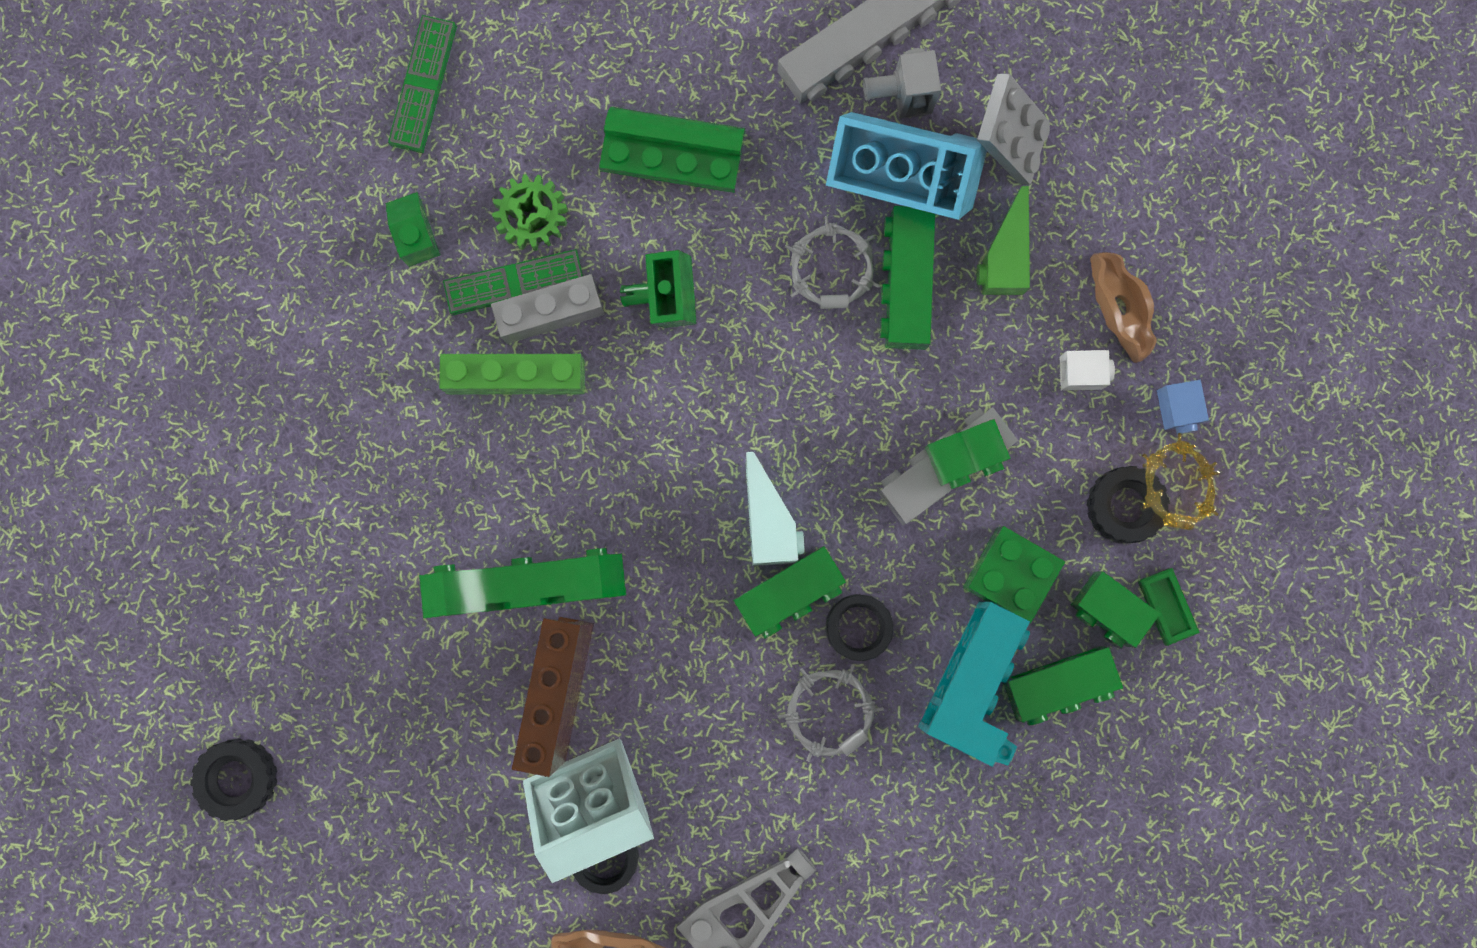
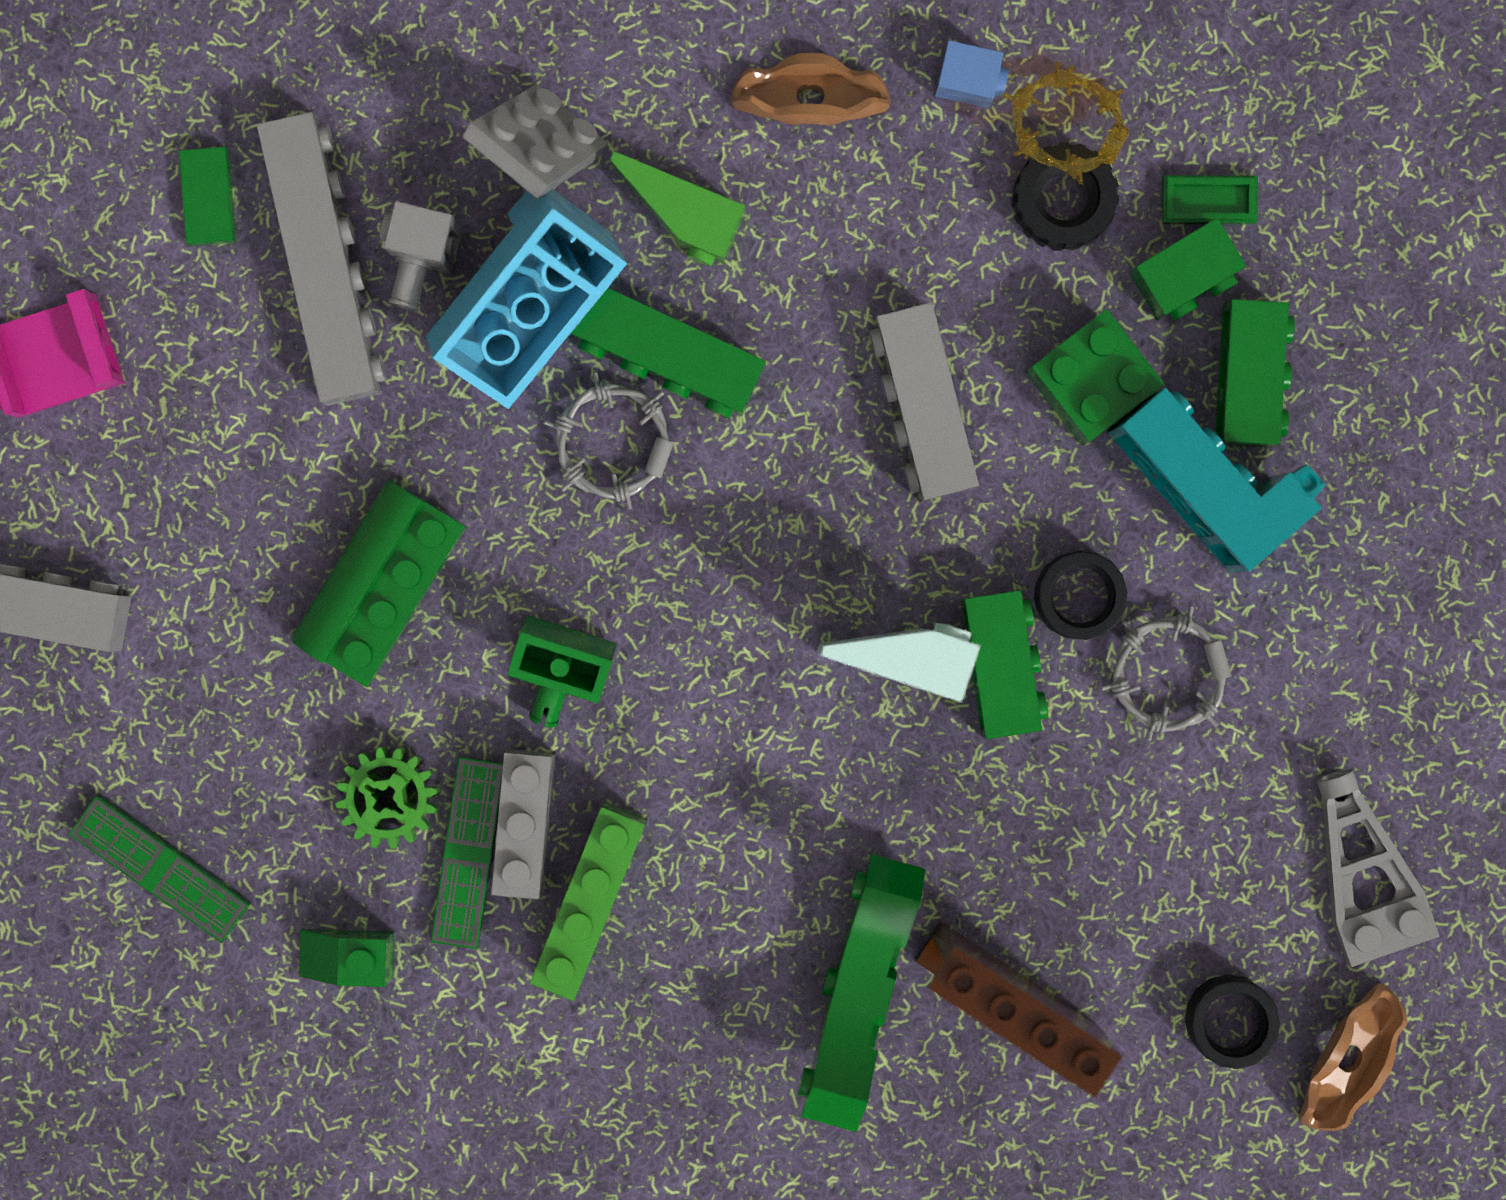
camera: 70 degrees left, 5 degrees up
light aqua slope [523,738,654,883] -> none
green brick [925,419,1011,490] -> none
white brick [1059,350,1115,390] -> none

